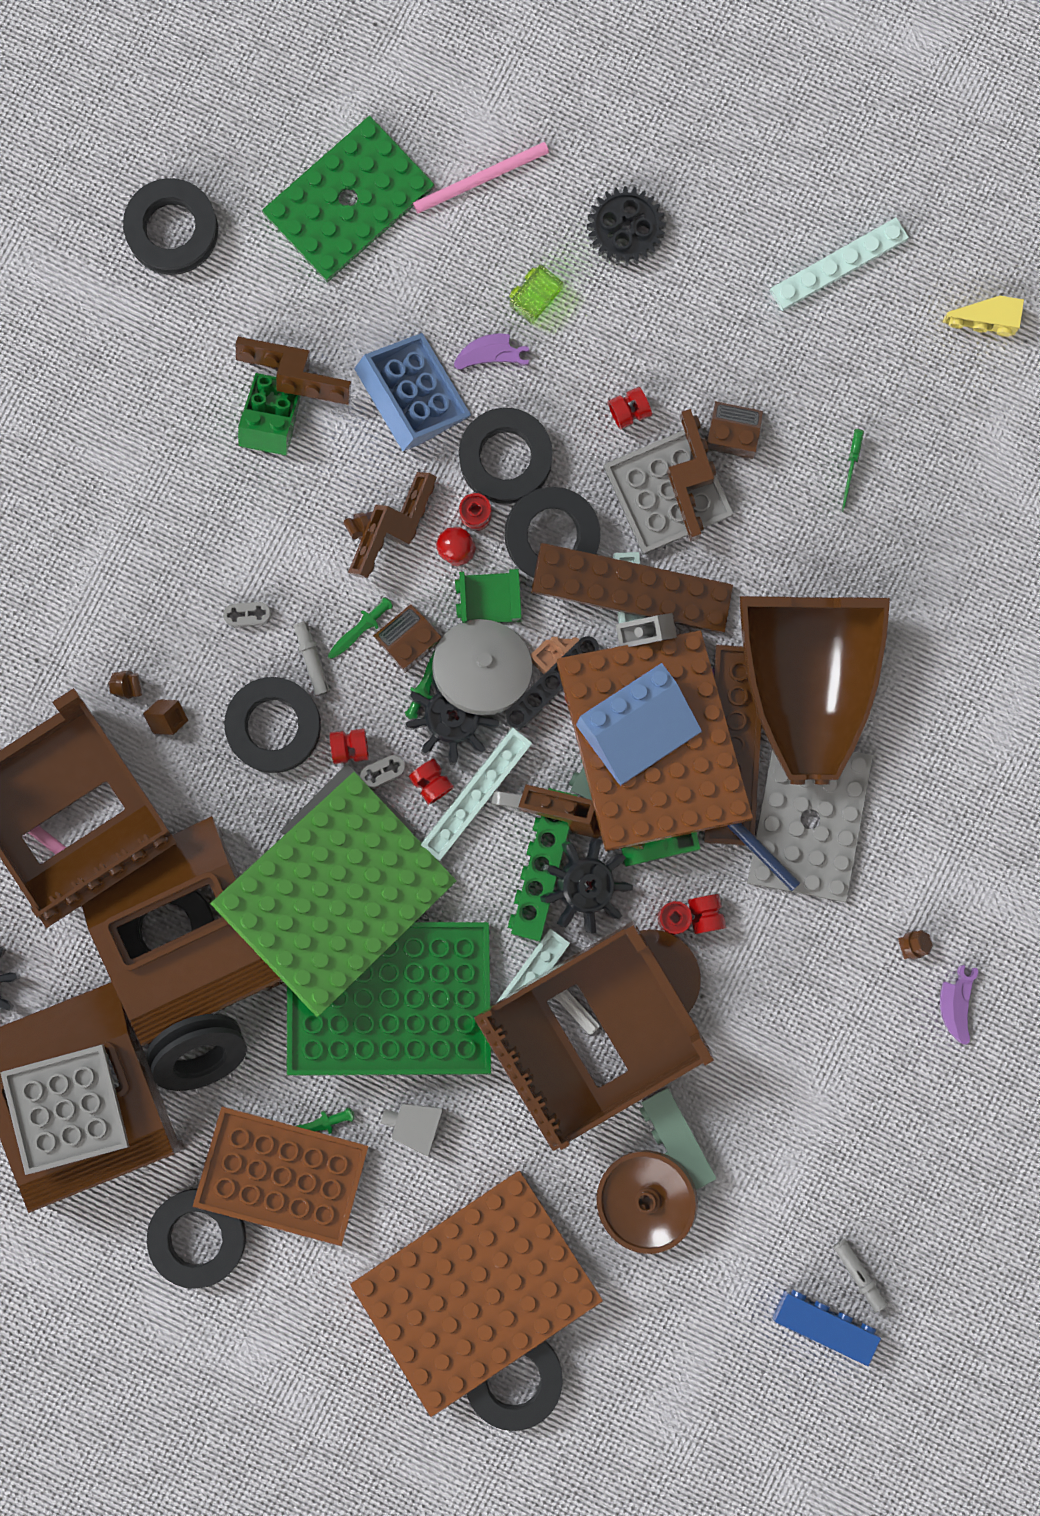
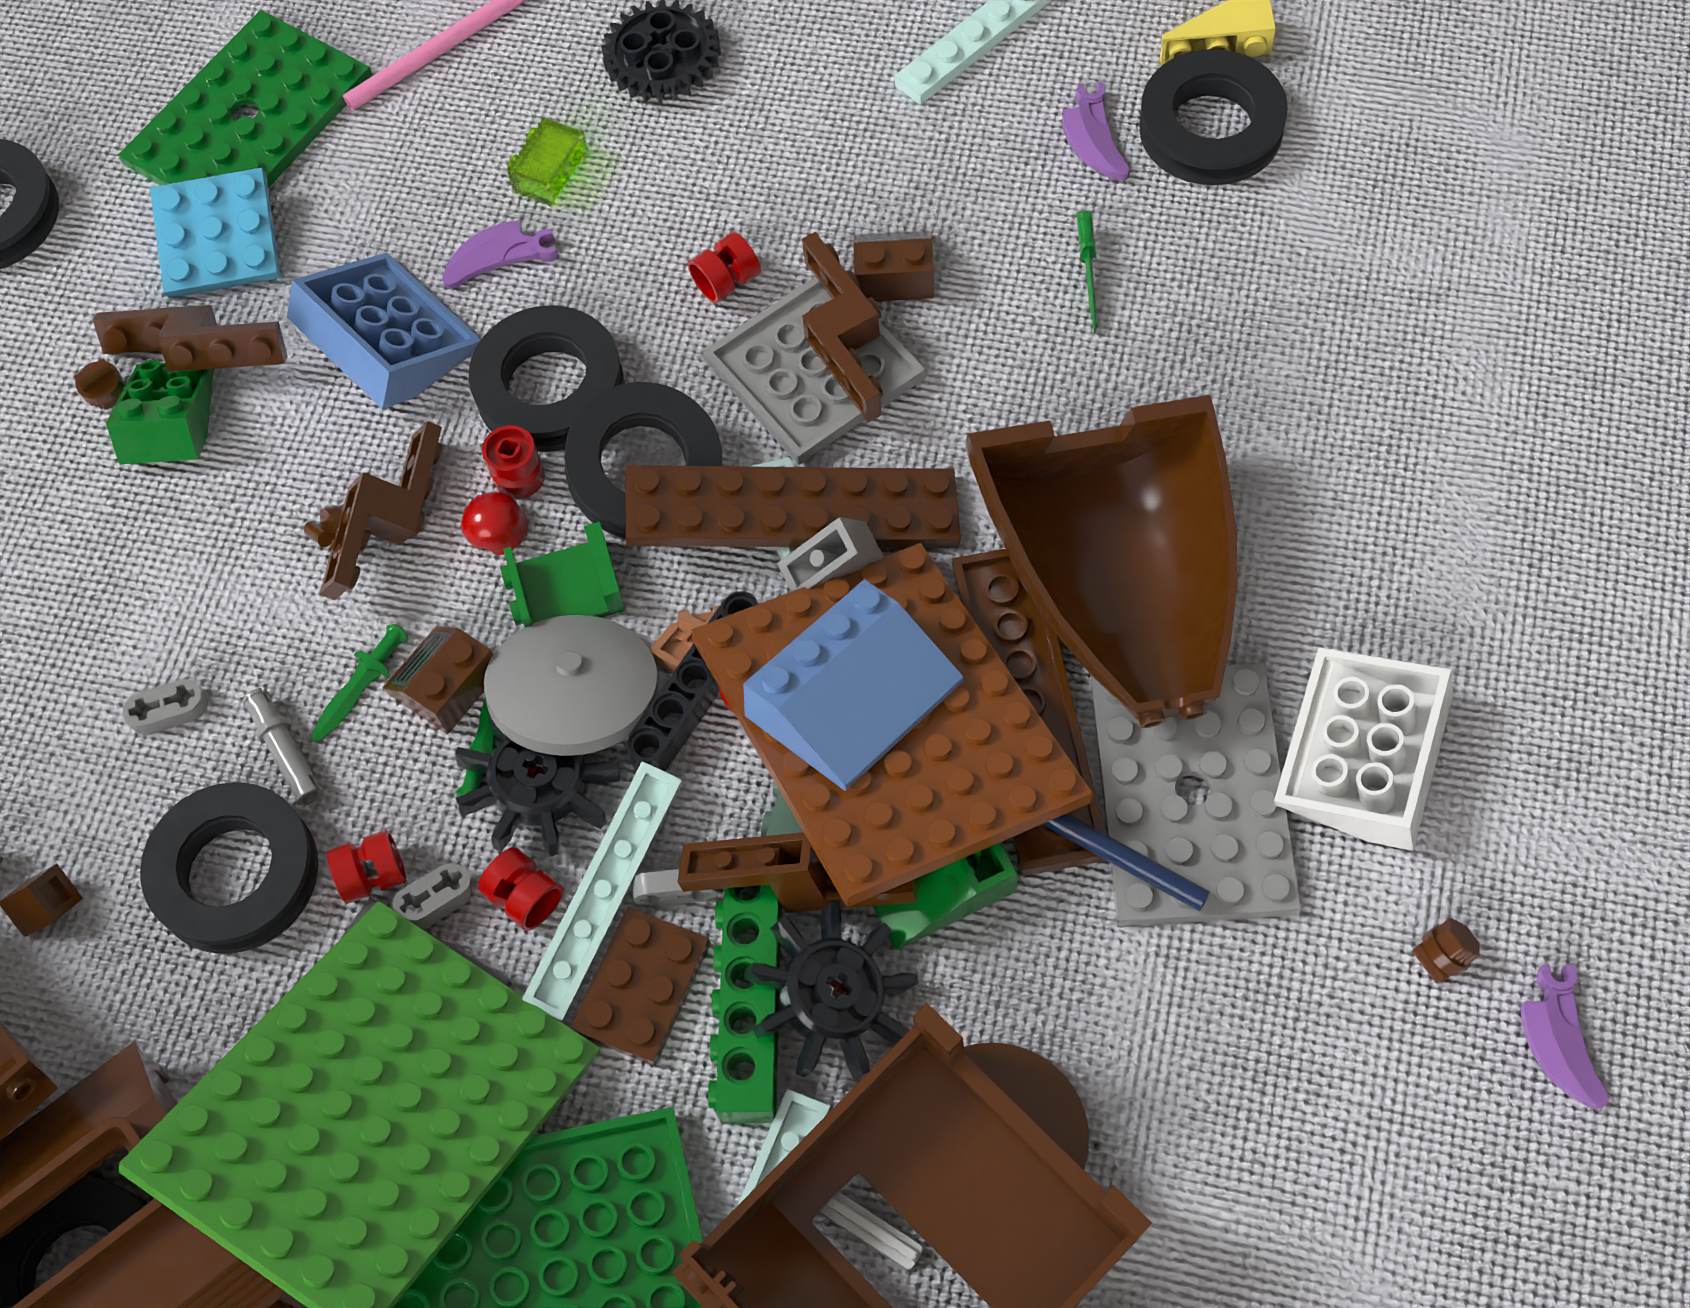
camera: 10 degrees left, 20 degrees down
red wheel [657,901,692,935] -> none
red wheel [688,894,726,934] -> none
none -> reddish brown piece [73,358,125,410]
none -> medium azure plate [150,168,281,298]
none -> reddish brown plate [570,907,711,1067]
none -> medium lavender piece [1061,82,1130,180]
none -> black tyre [1139,49,1288,185]
none -> white slope [1274,647,1453,851]

